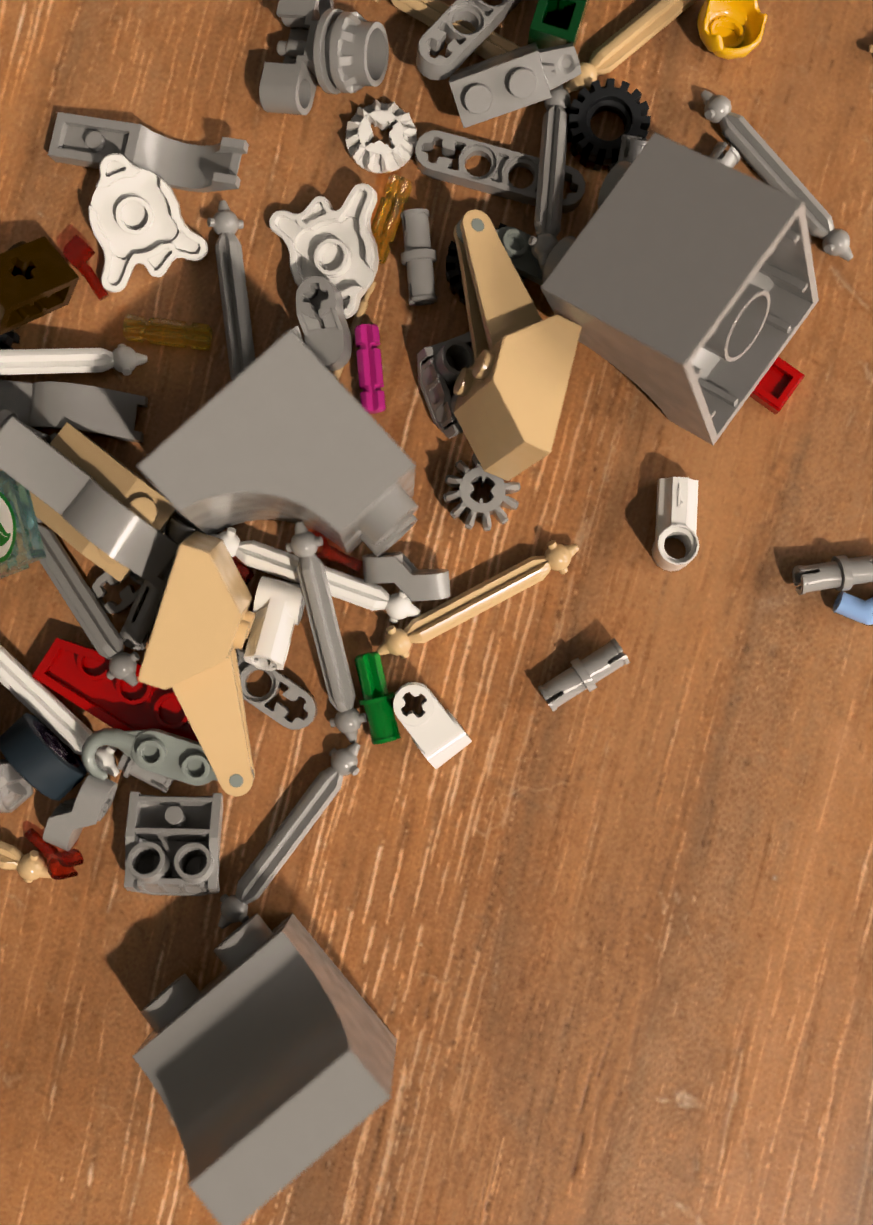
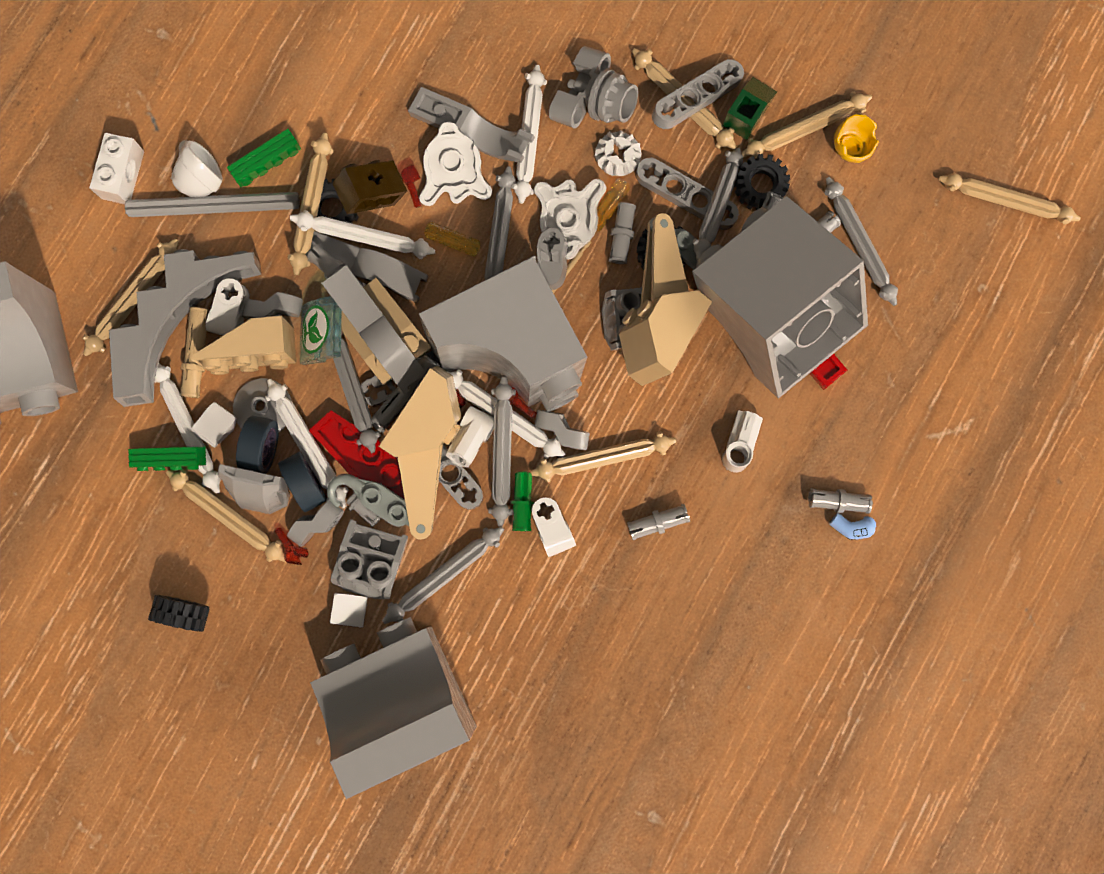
camera: 10 degrees right, 5 degrees down
dark pink axle [355,324,386,414] -> none
light grey gear [443,454,521,531] -> none
light grey hinge [449,42,582,128] -> none
none -> white slope [330,593,368,627]
none -> white wheel [511,65,547,204]

